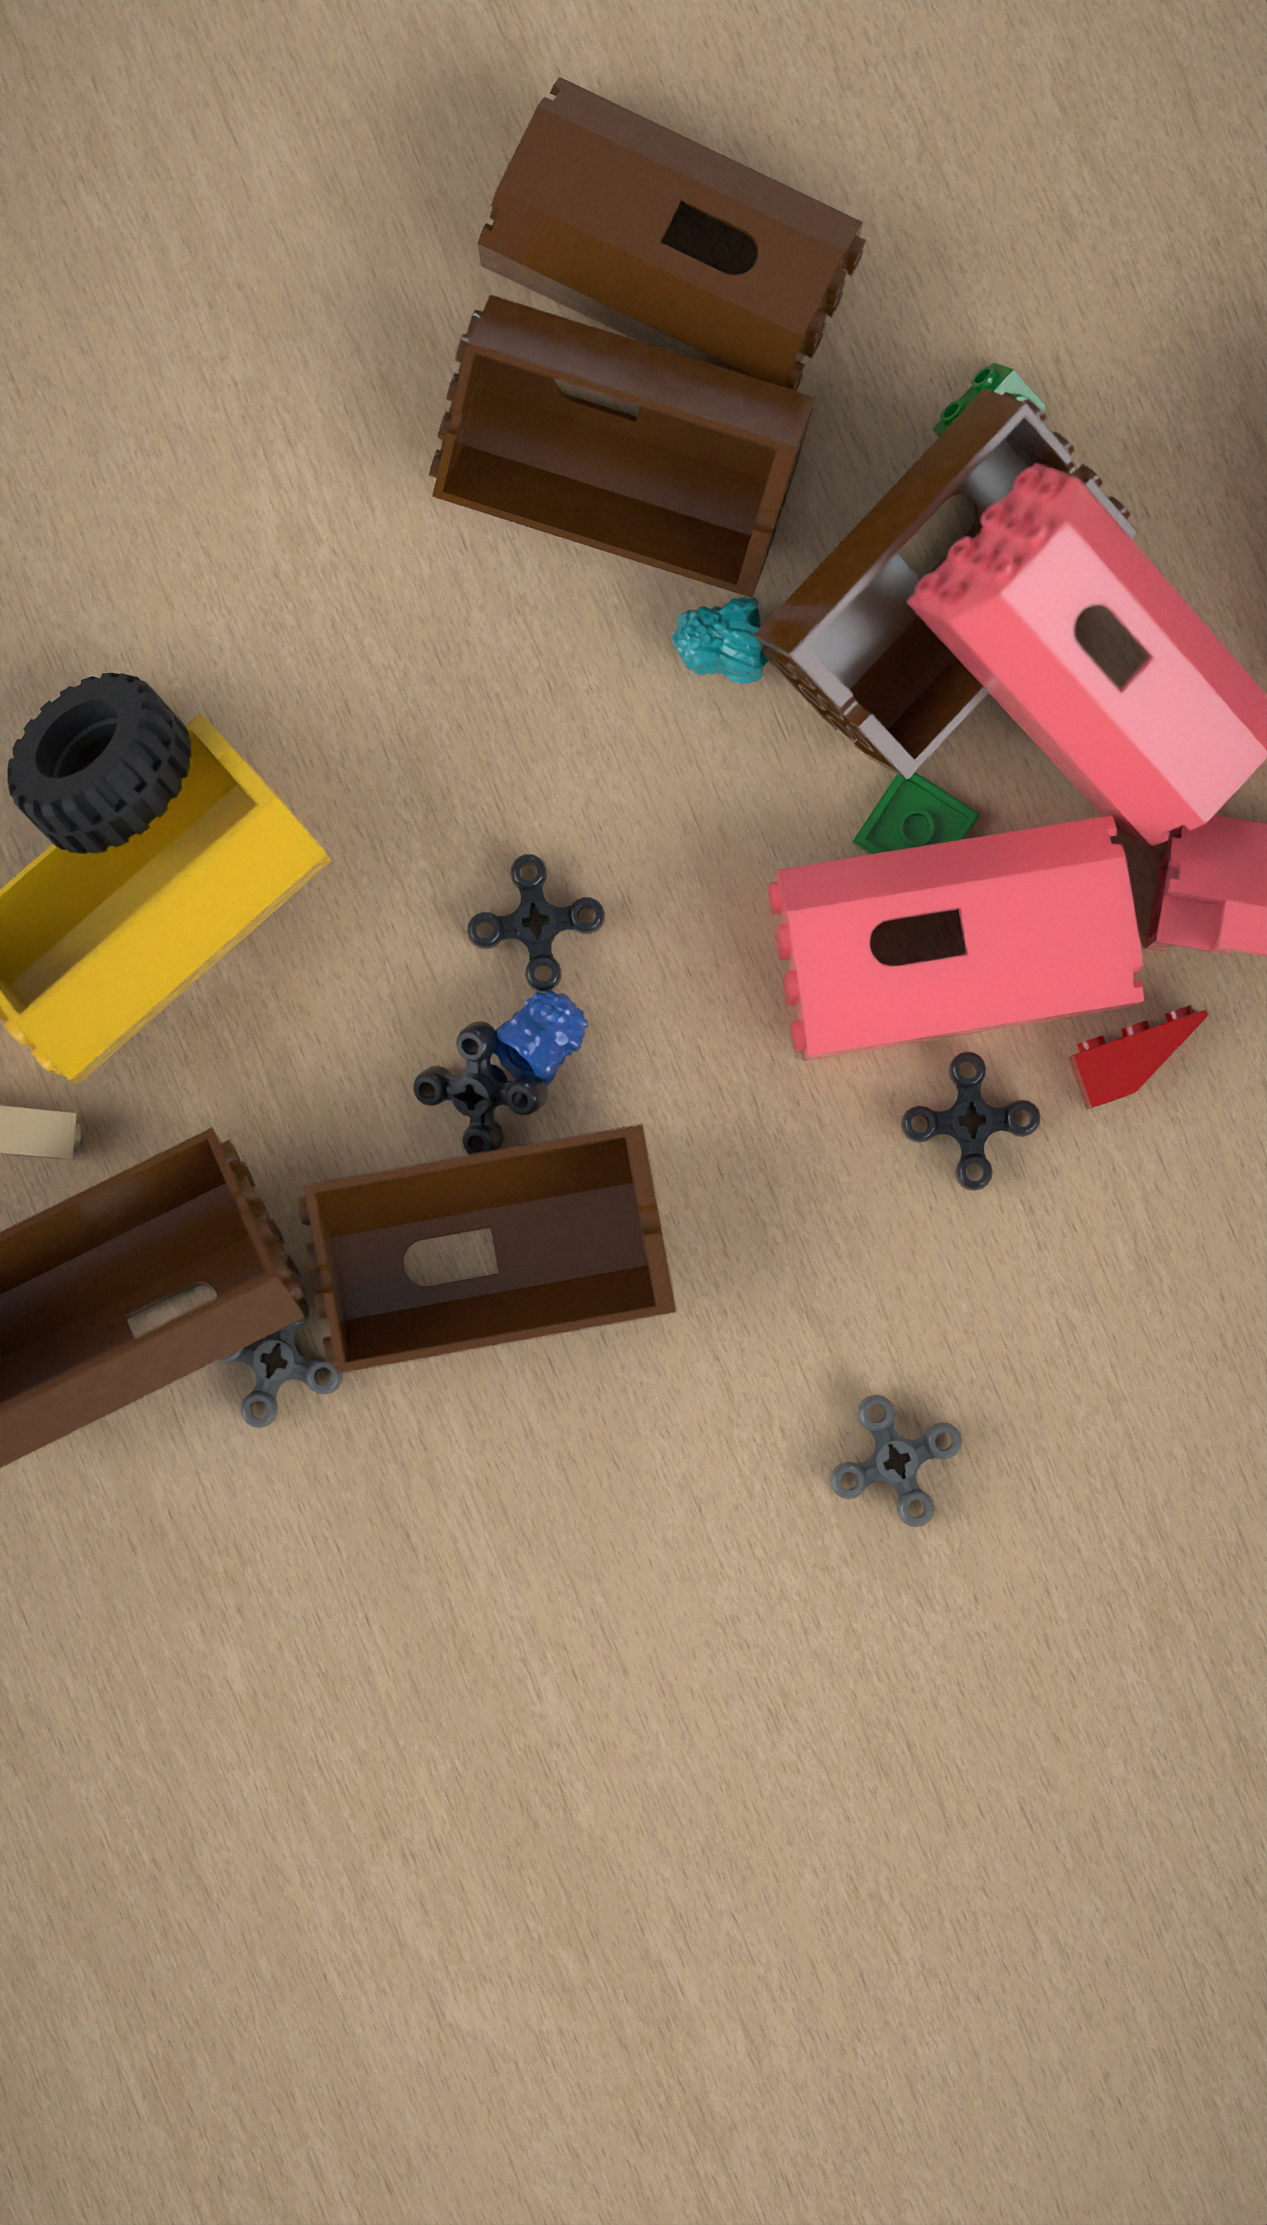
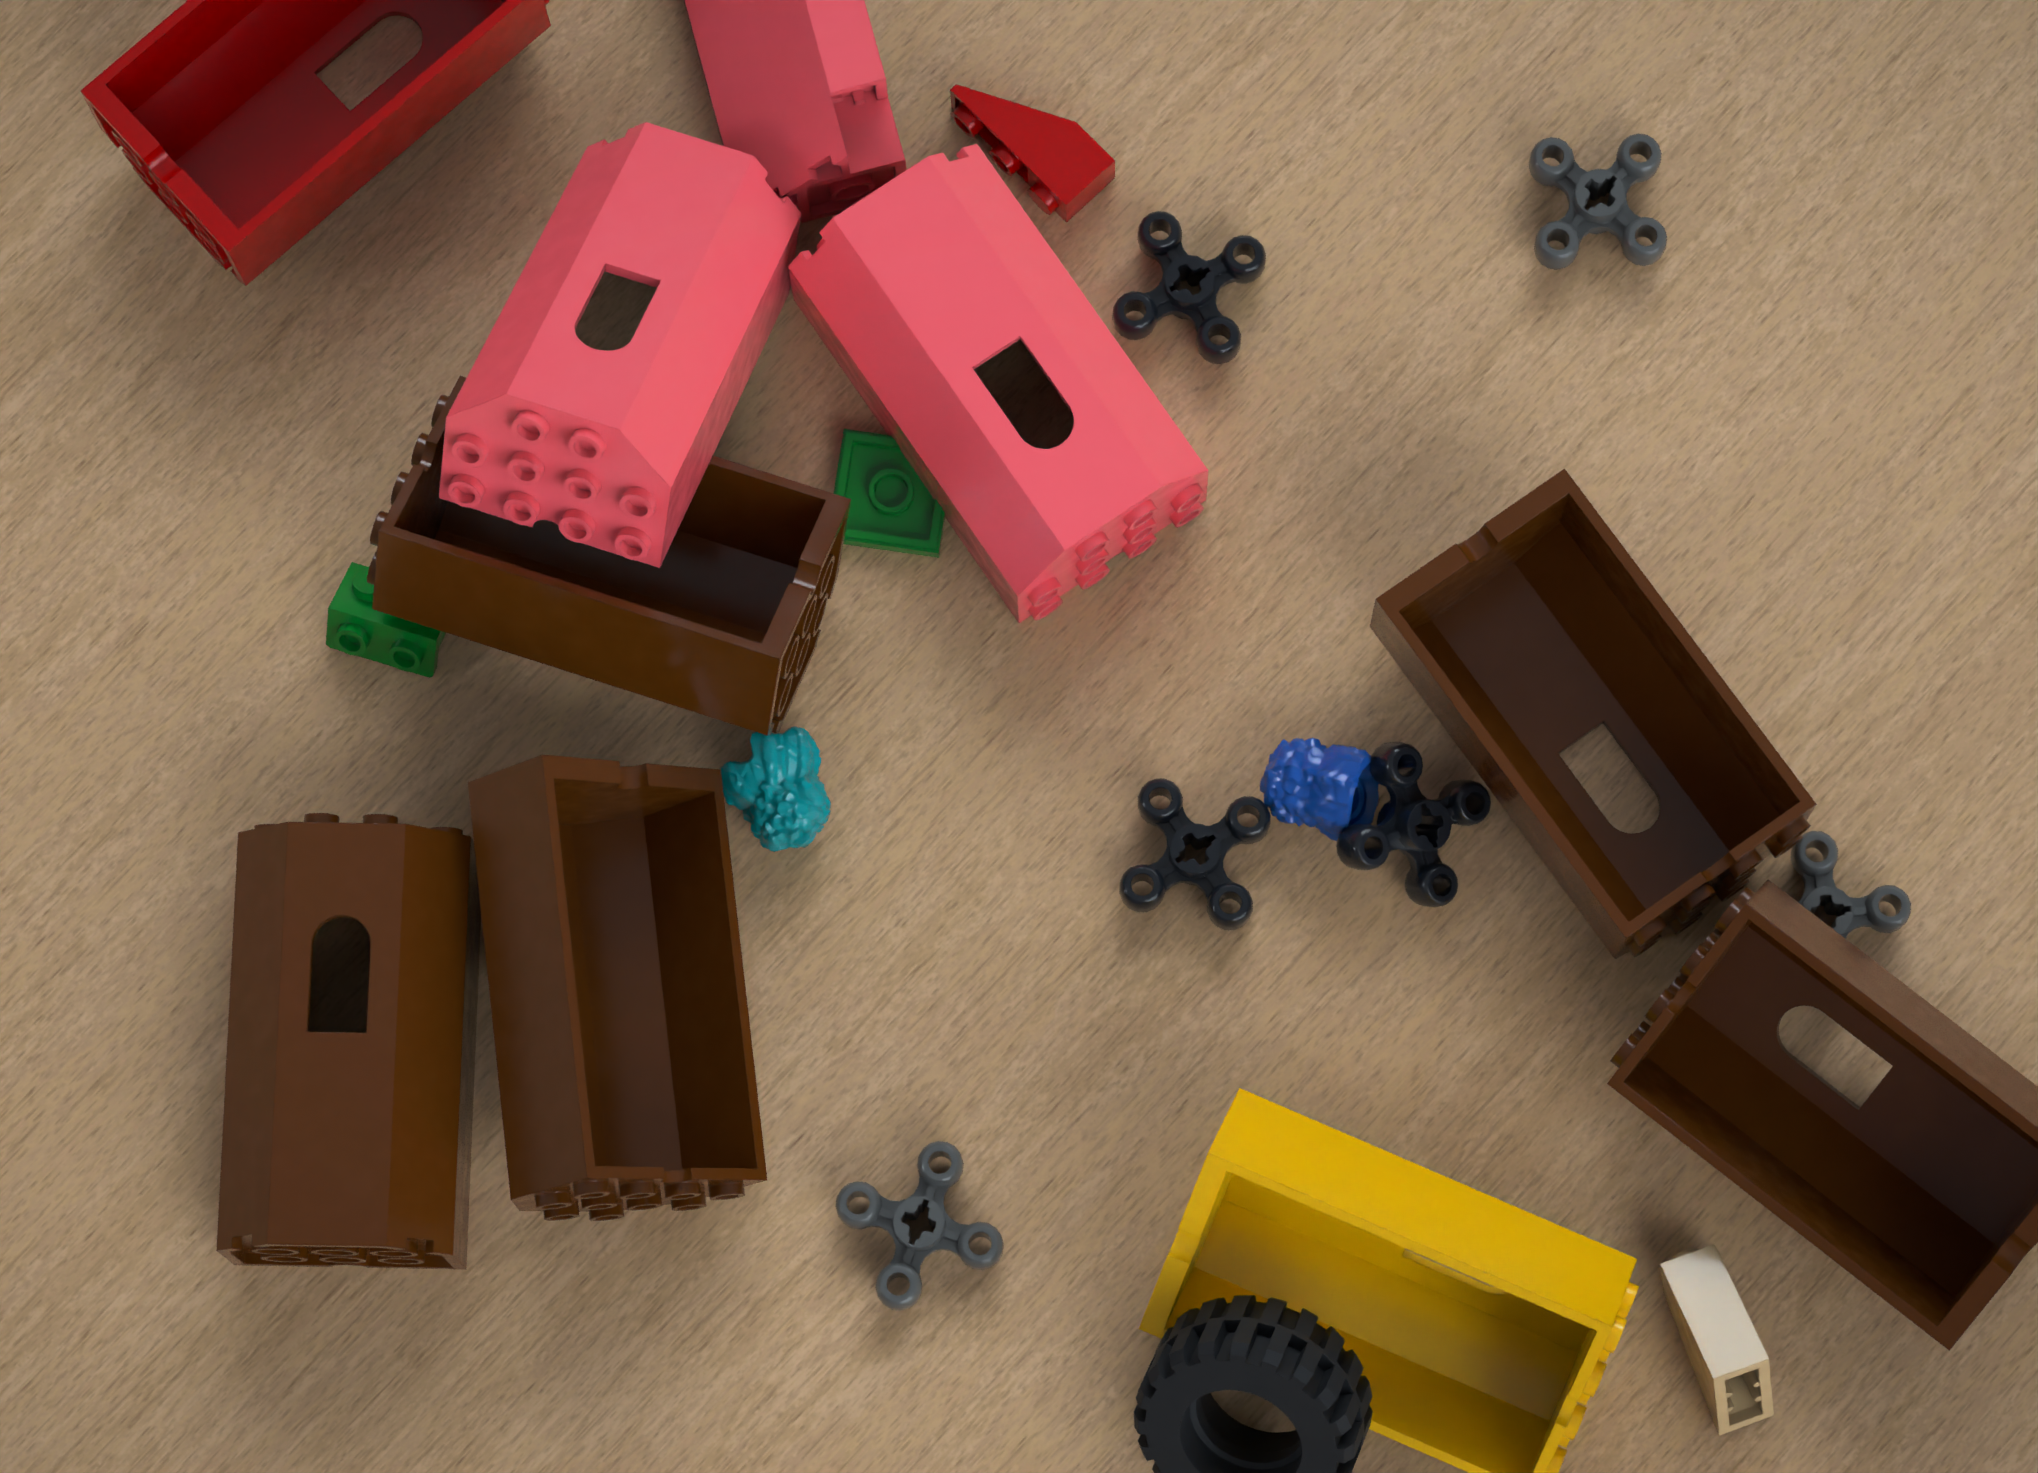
camera: 115 degrees left, 10 degrees down
none -> dark grey gear [835,1141,1004,1311]

